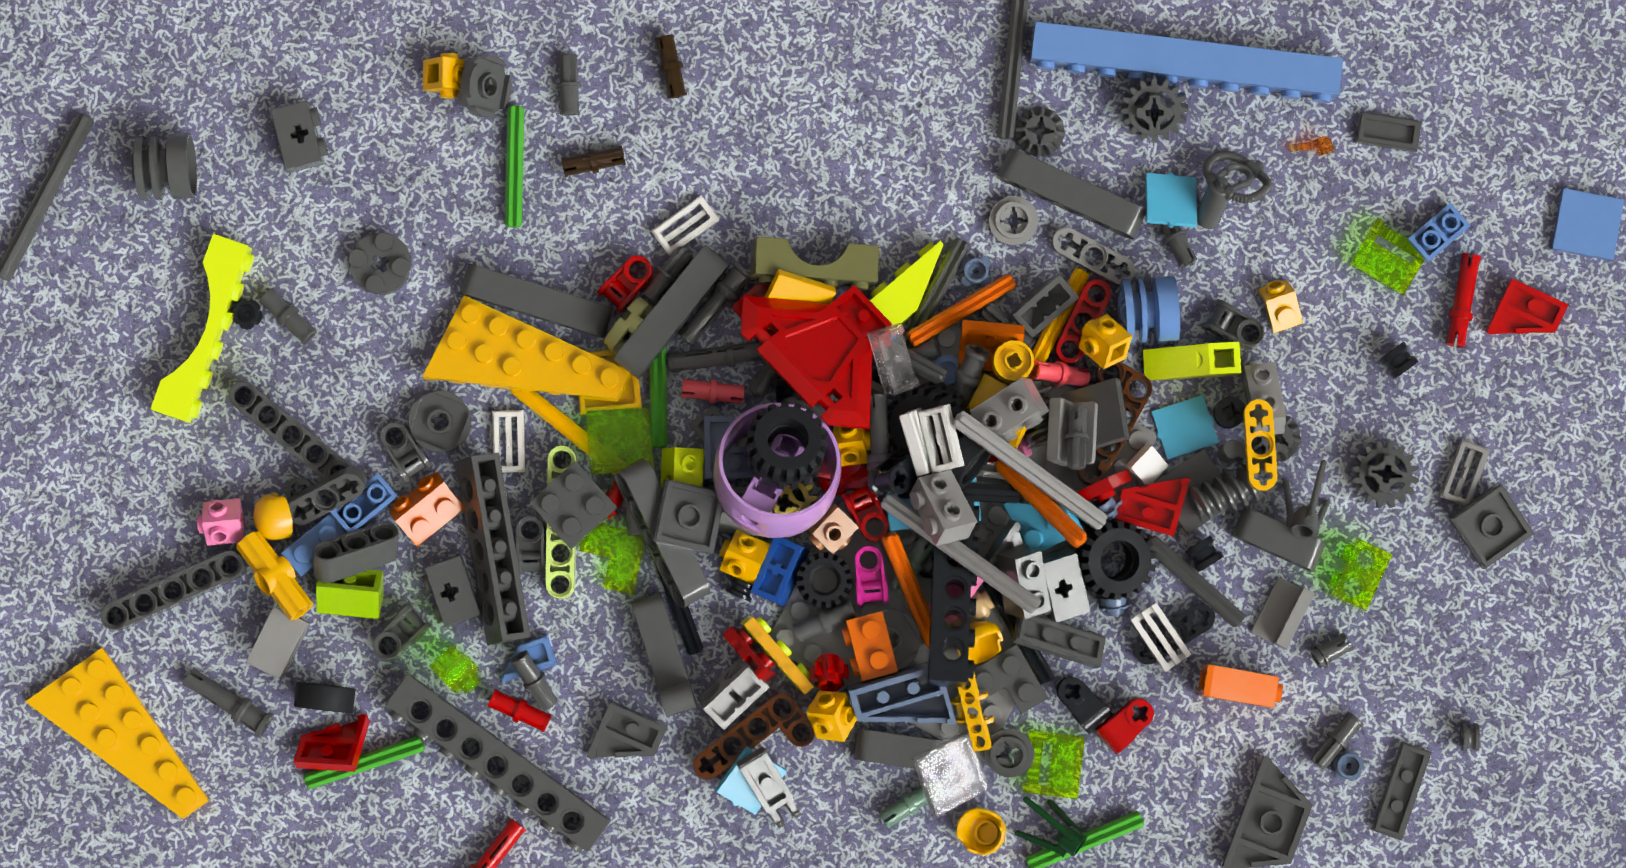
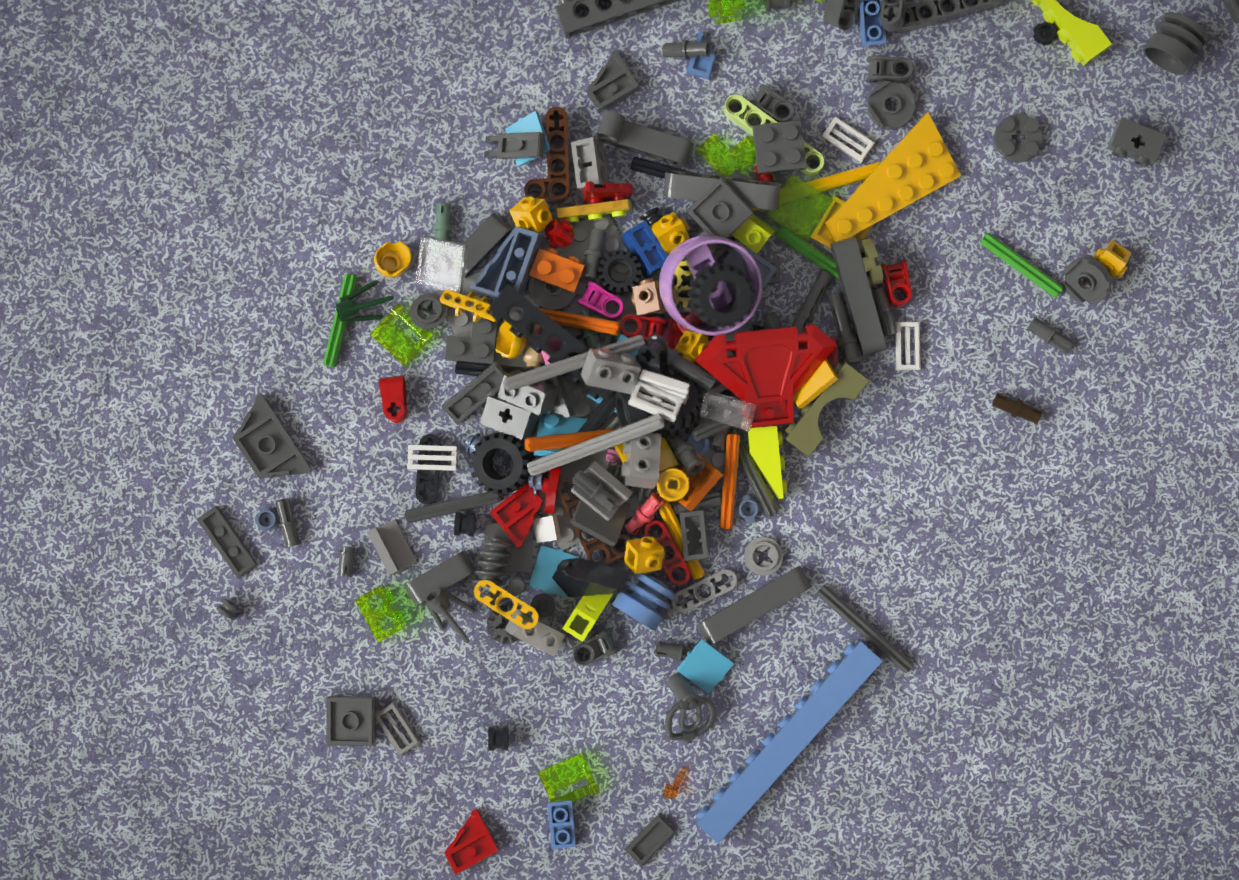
camera: 125 degrees right, 0 degrees up
dark grey pin [259,288,317,345] -> none
bracket [389,472,464,547] -> none
dark grey brick [422,556,482,628] -> none
dark grey brick [456,453,531,645] -> none
dark grey beam [459,264,613,338] -> none
red pin [487,689,552,732] -> none
dark brown pin [561,145,626,177] -> none
coral pin [681,378,745,405] -> none
dark grey gear [1015,106,1065,156] -> none
black piece [1056,676,1113,735] -> none
dark grey gear [1121,74,1188,143] -> none
orange slope [1197,664,1283,708] -> none
yellow bracket [1258,280,1303,333] -> none
dark grey gear [1350,441,1419,508] -> none
red pin [1445,253,1481,348] -> none
none -> black slope [552,558,630,597]

